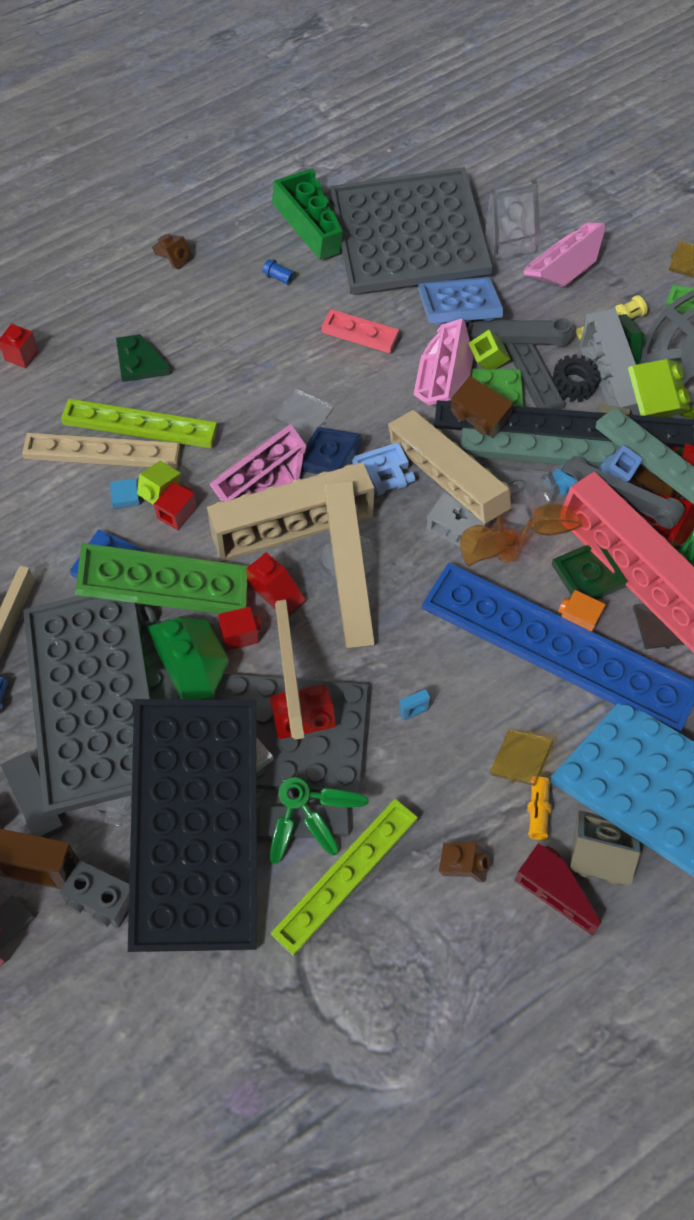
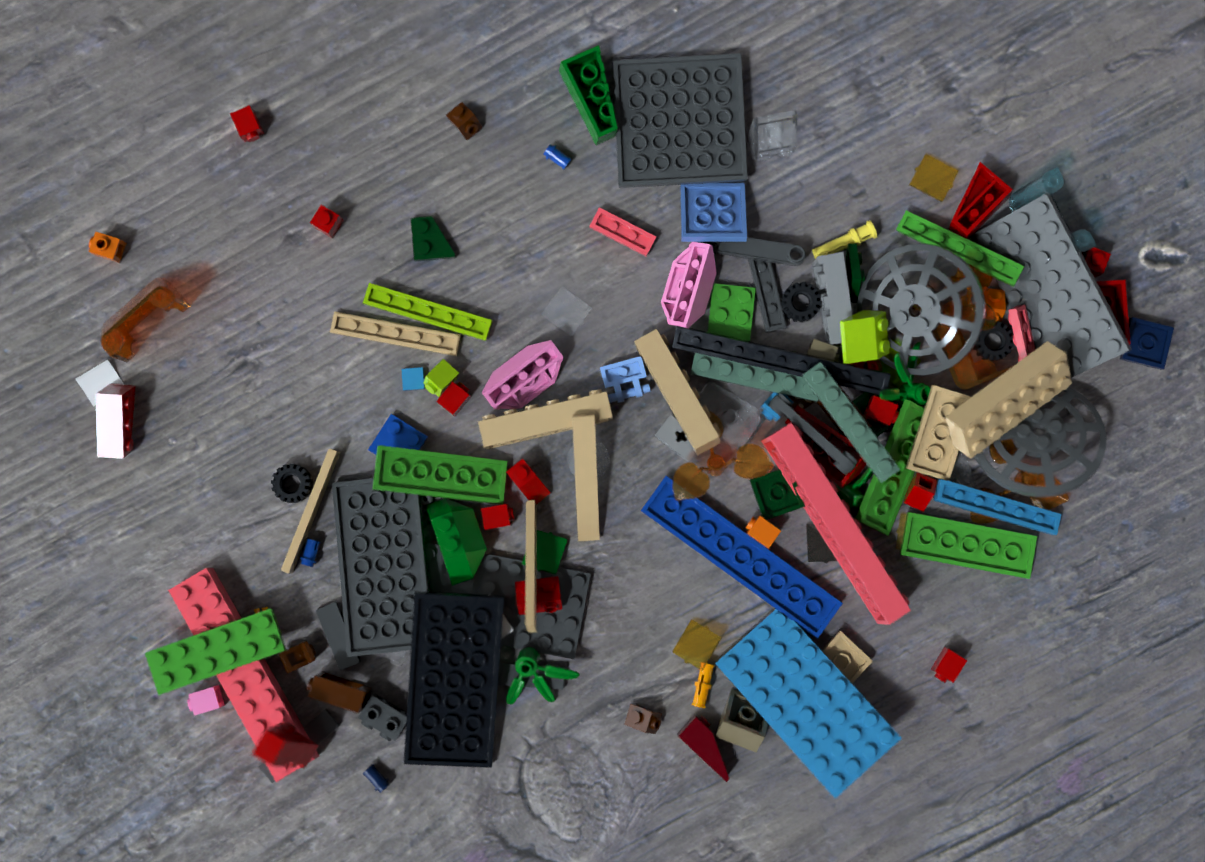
camera: 10 degrees right, 25 degrees up
lime plate [271,799,418,957] -> none
dark blue tile [301,427,364,474] -> none
dark azure tile [398,689,430,720] -> none
reddish brown brick [451,376,513,438] -> none
lime brick [468,330,511,369] -> none
bright pink wedge [523,222,605,287] -> none
medium blue leg [598,445,643,482] -> none
none -> dark blue pin [363,764,390,793]
none -> green piece [522,530,568,575]

